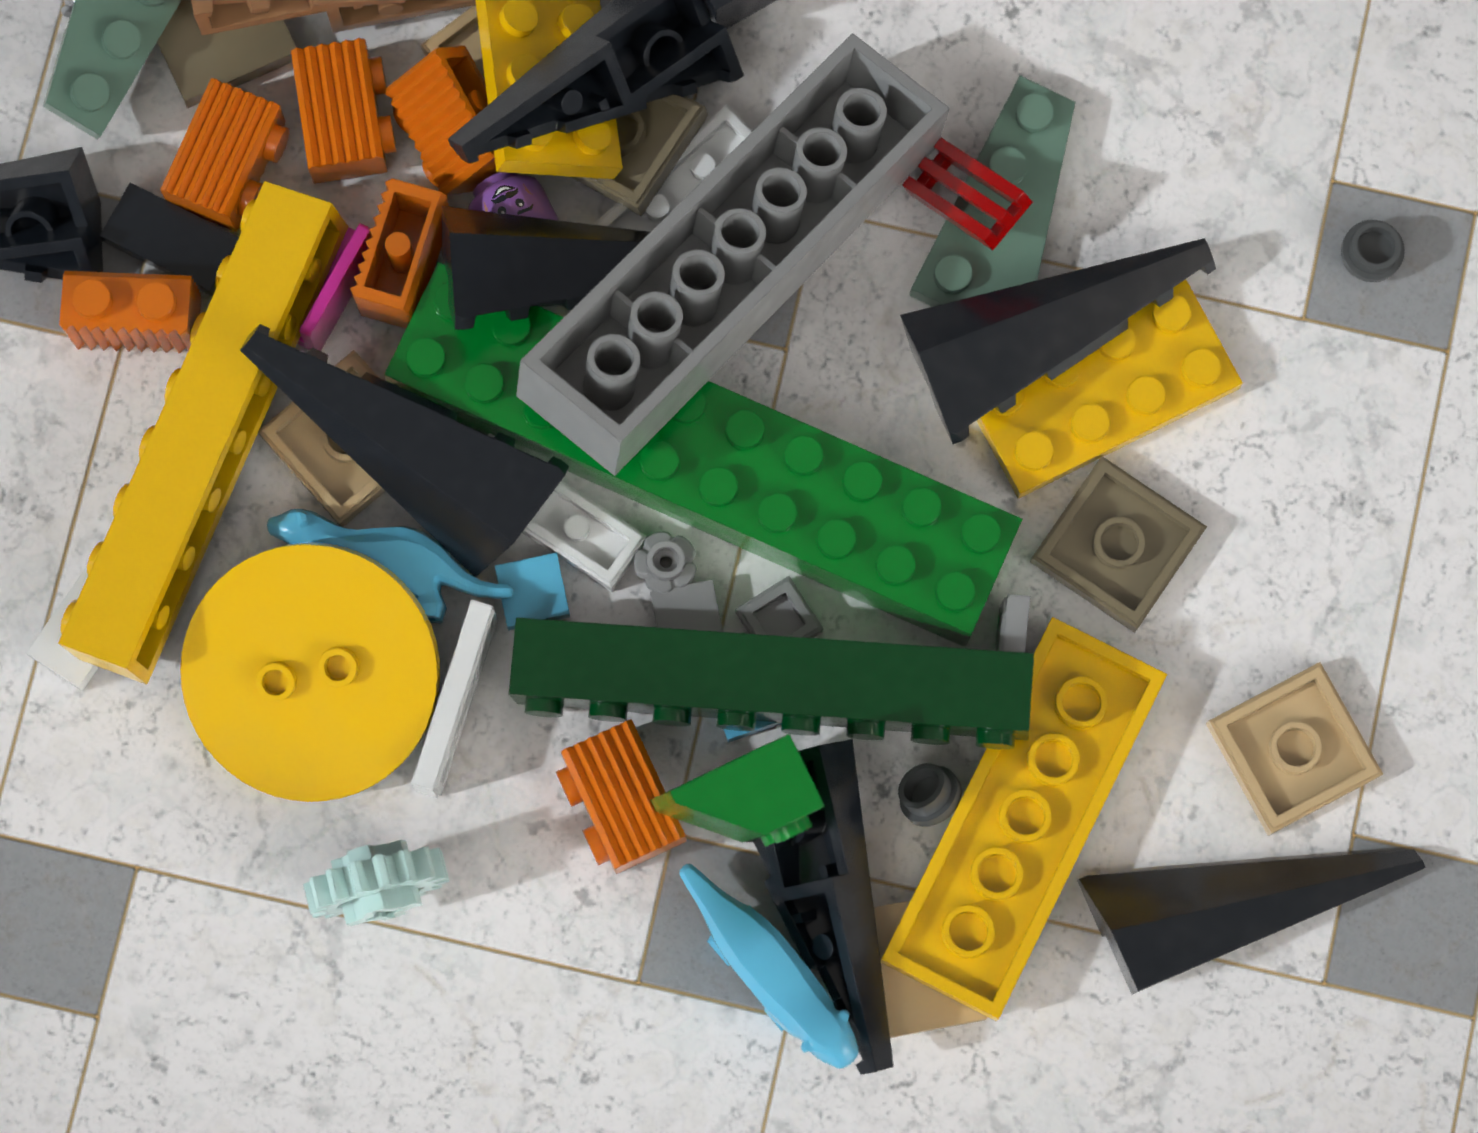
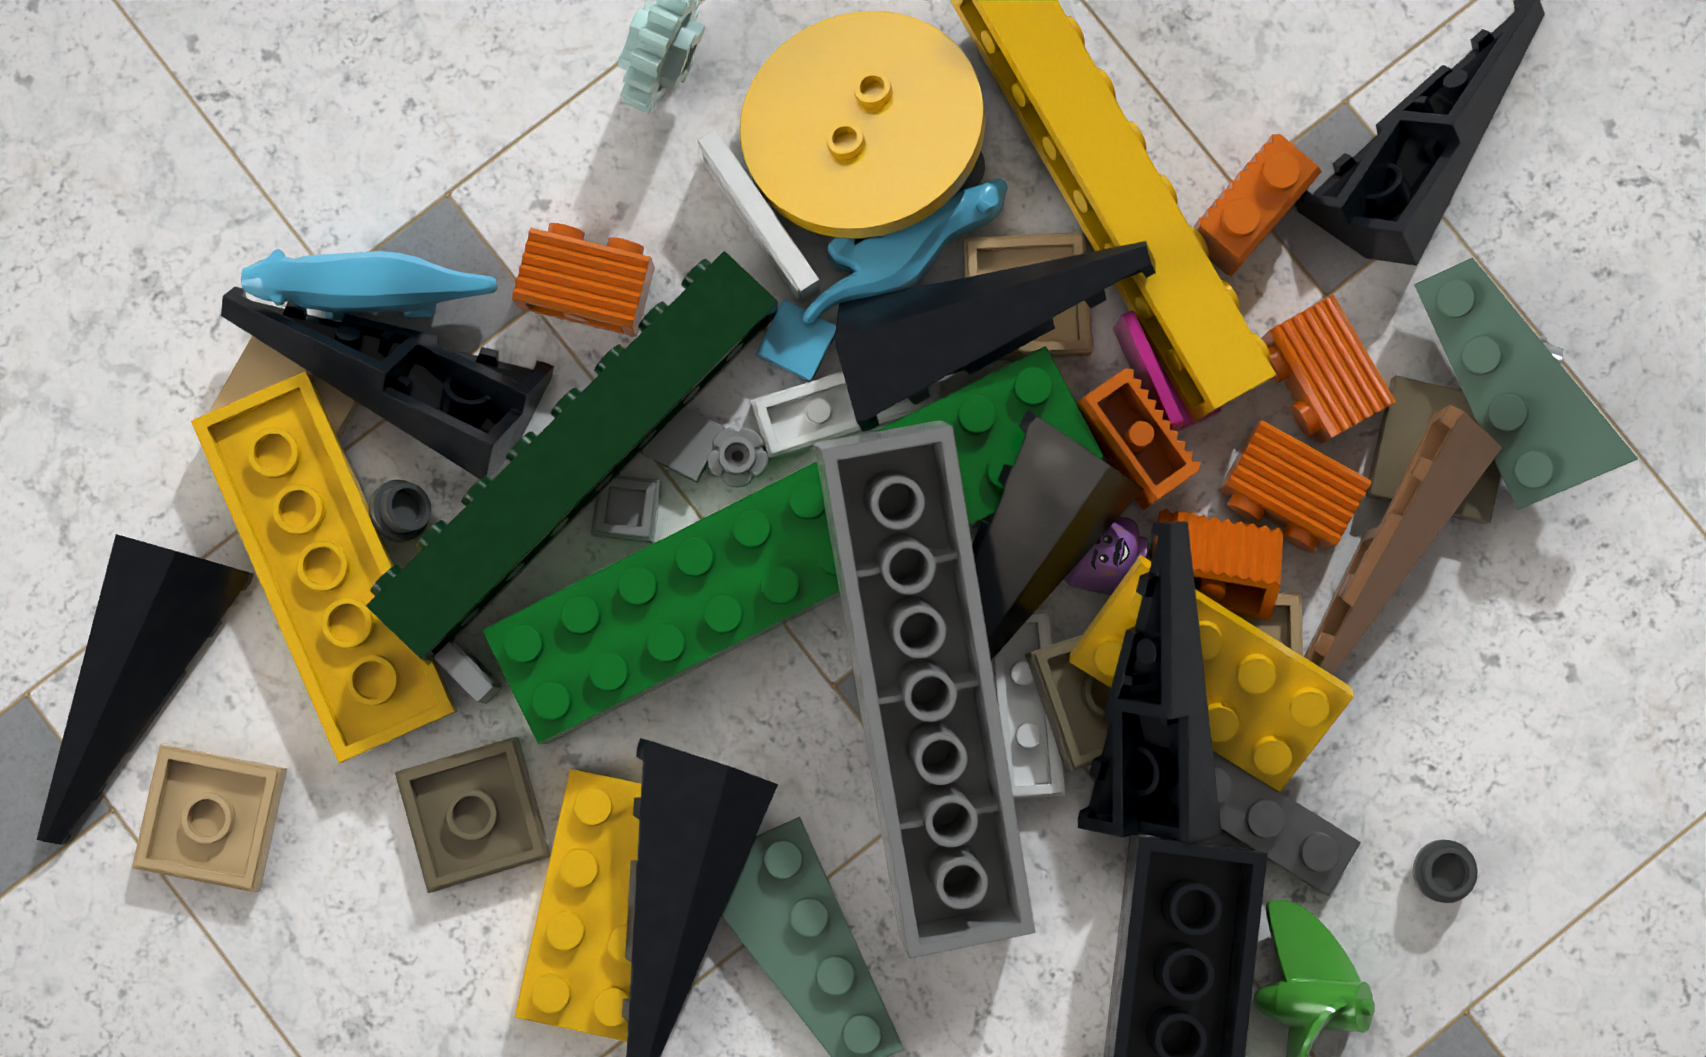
camera: 130 degrees right, 5 degrees up
black tile [100,182,239,297] -> none
green slope [651,734,825,847] -> none
red tile [902,137,1033,251] -> none

